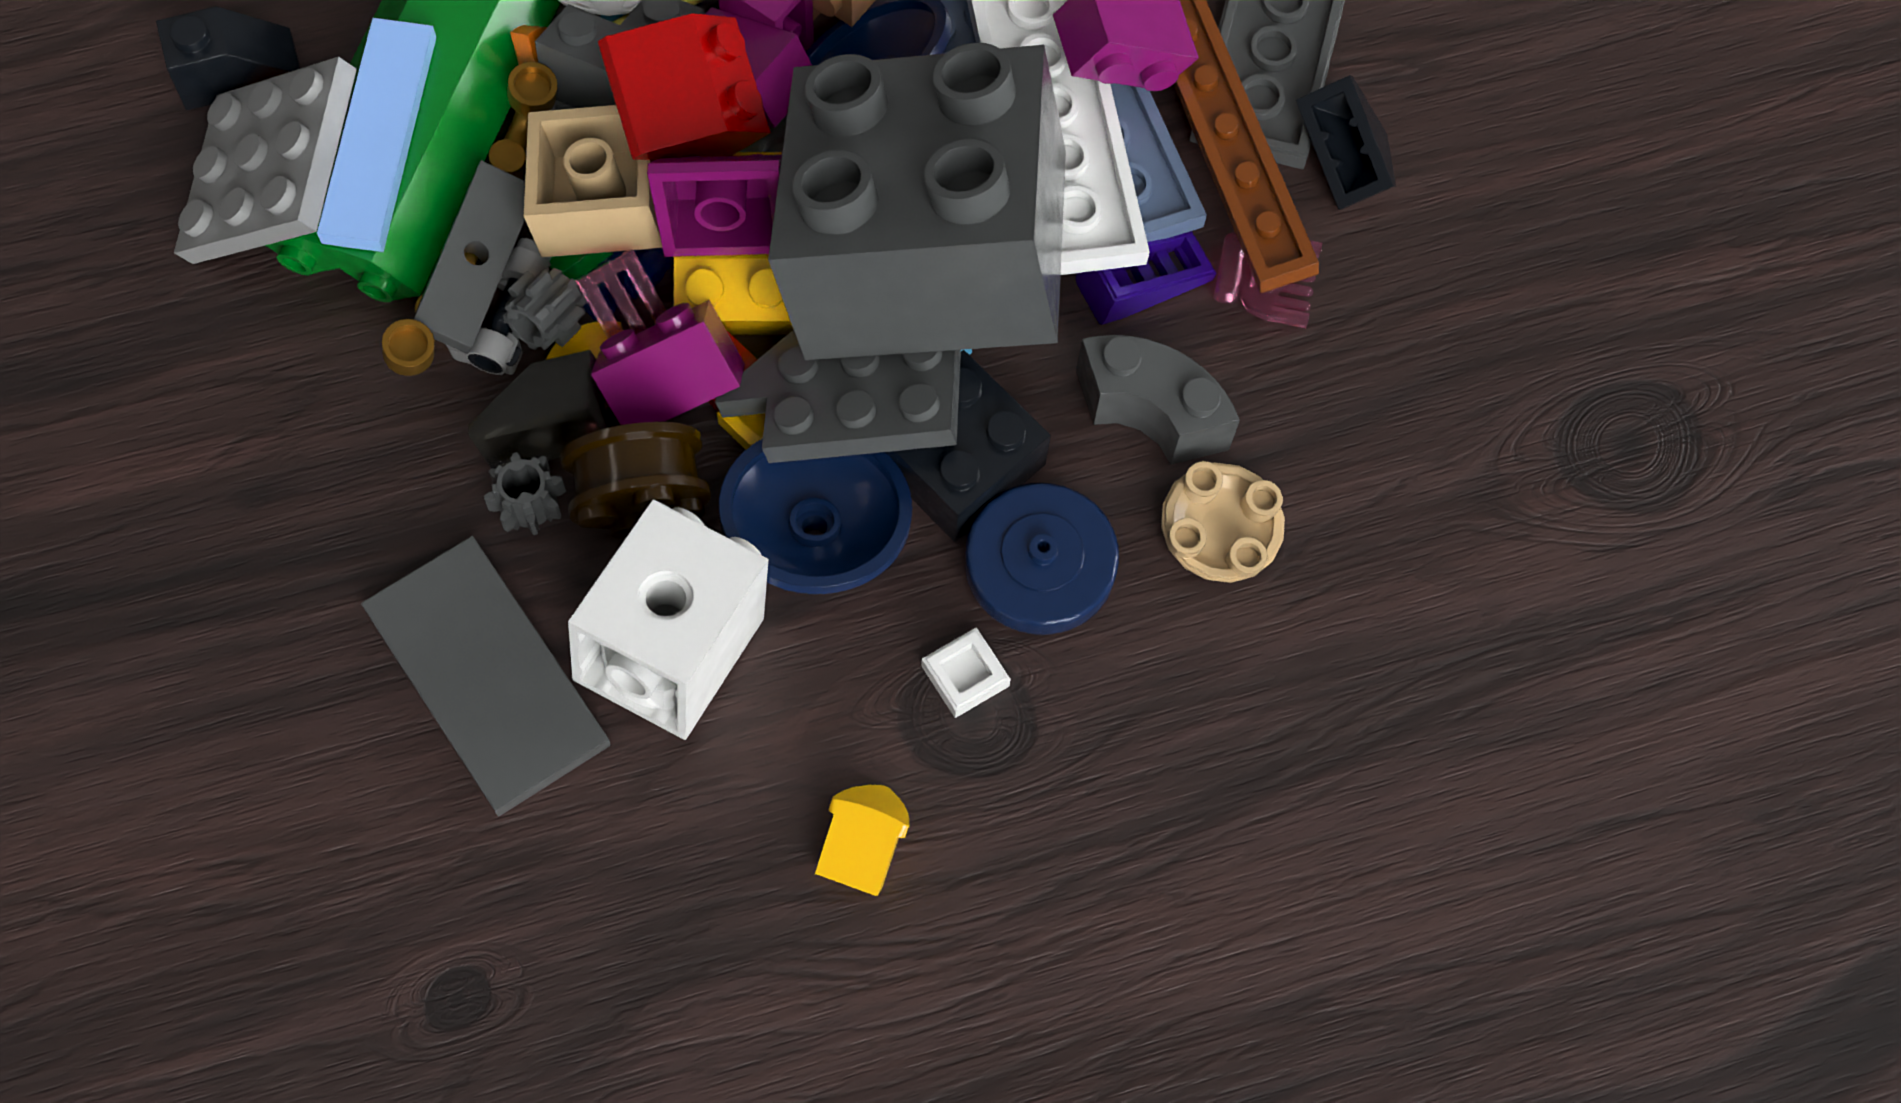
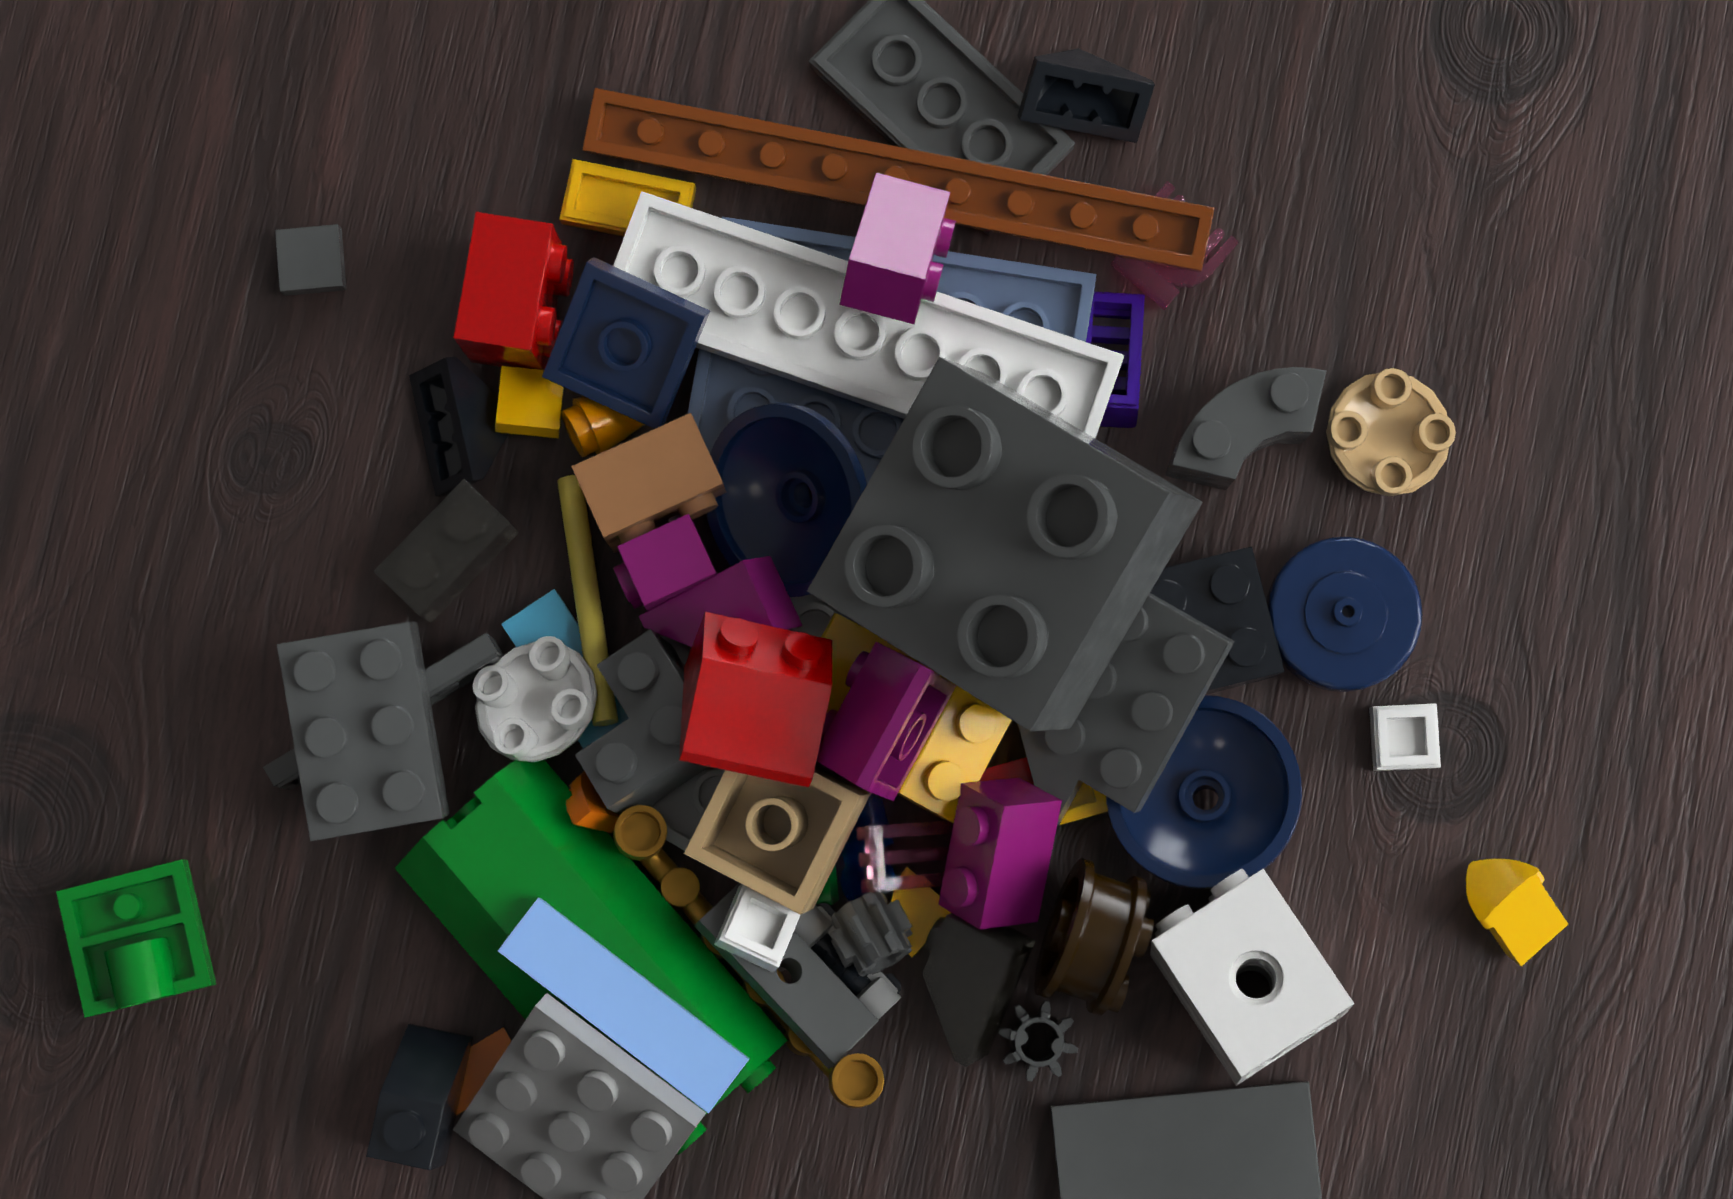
camera: 55 degrees left, 15 degrees up
none -> white tile [714,884,800,973]

